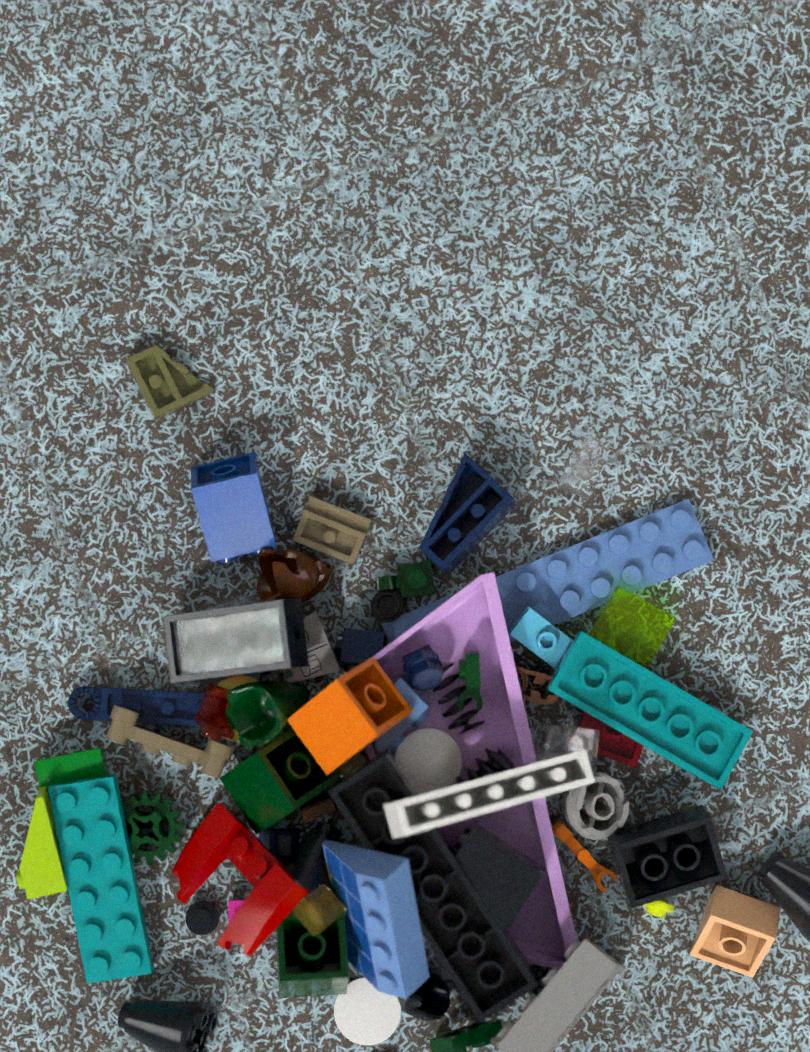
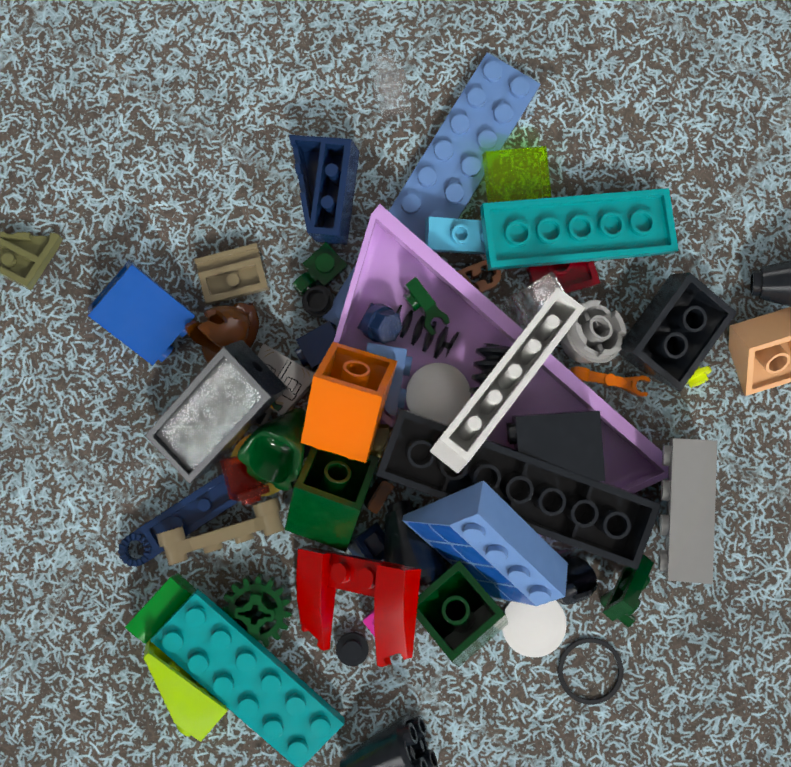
camera: 40 degrees left, 0 degrees up
clear yellow slope [294,884,347,936] -> none

